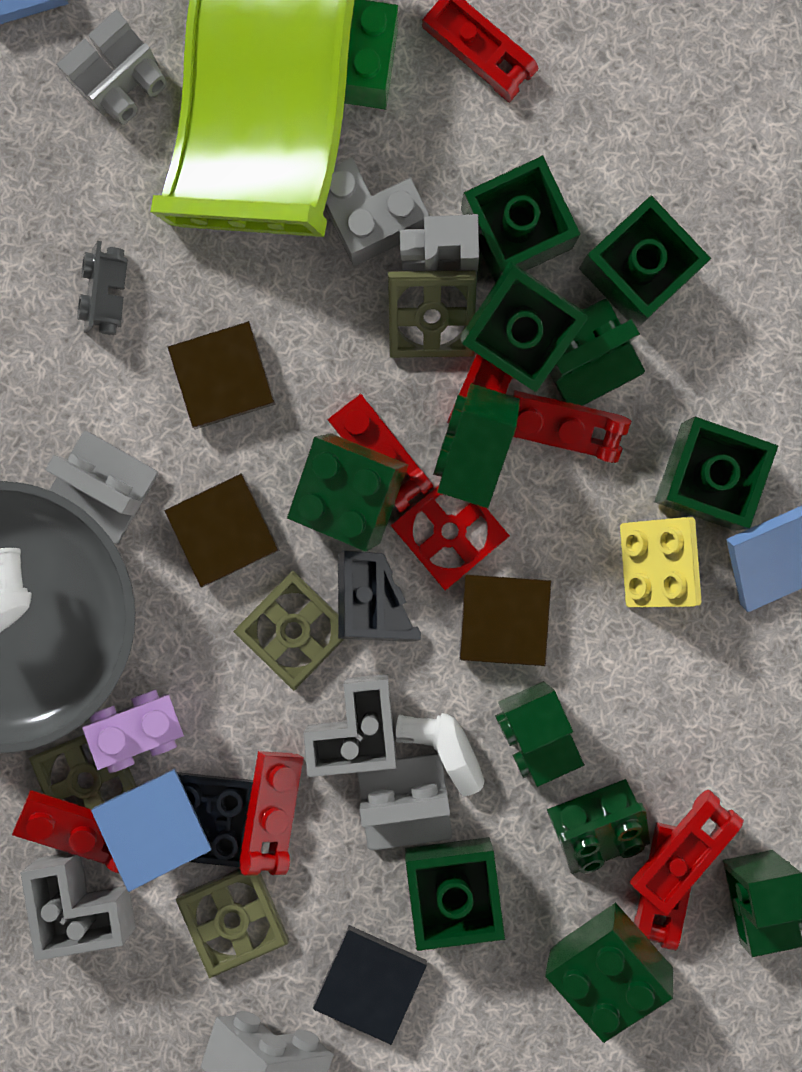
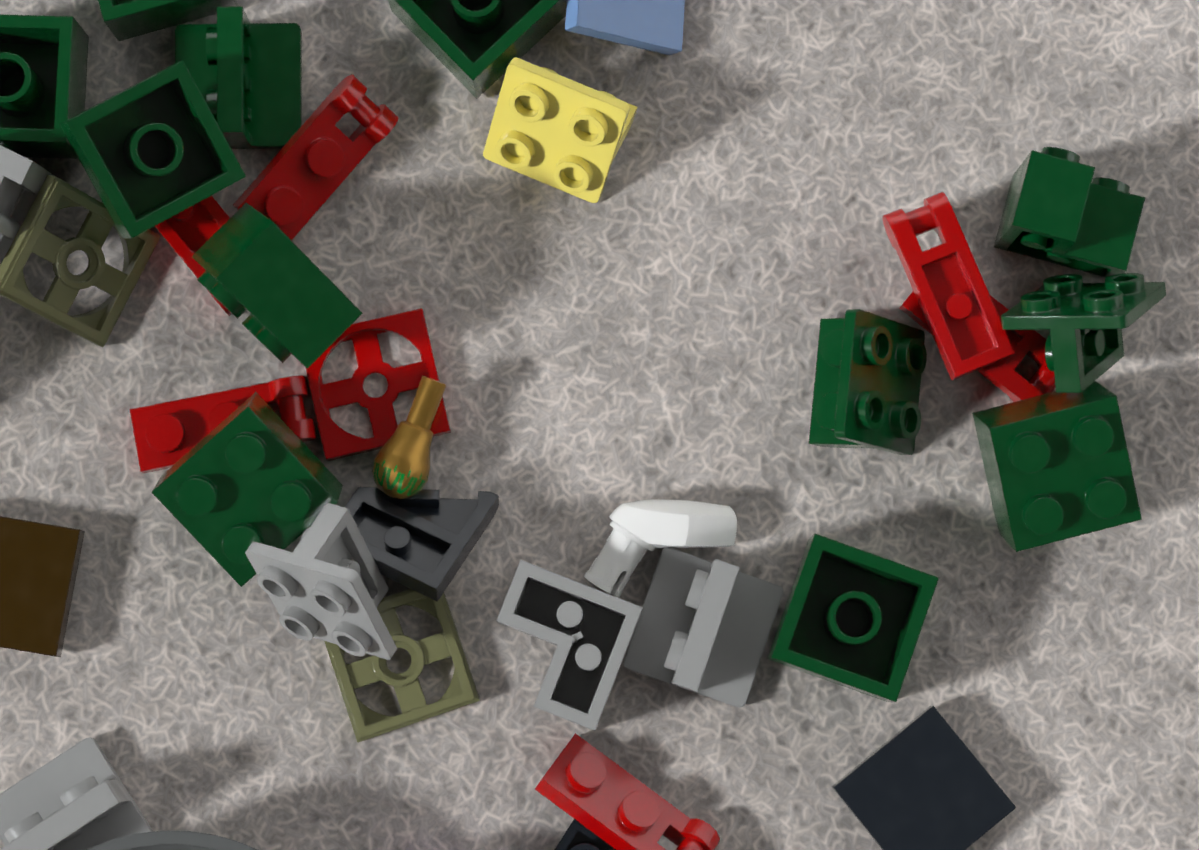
camera: 60 degrees left, 5 degrees down
dark brown tile [164,473,280,588] -> none
dark brown tile [459,574,551,666] -> none
dark green brick [495,681,585,787] -> none
none -> light grey bracket [245,503,397,660]
none -> pearl gold piece [372,376,446,499]
none -> dark green bracket [1001,273,1166,393]

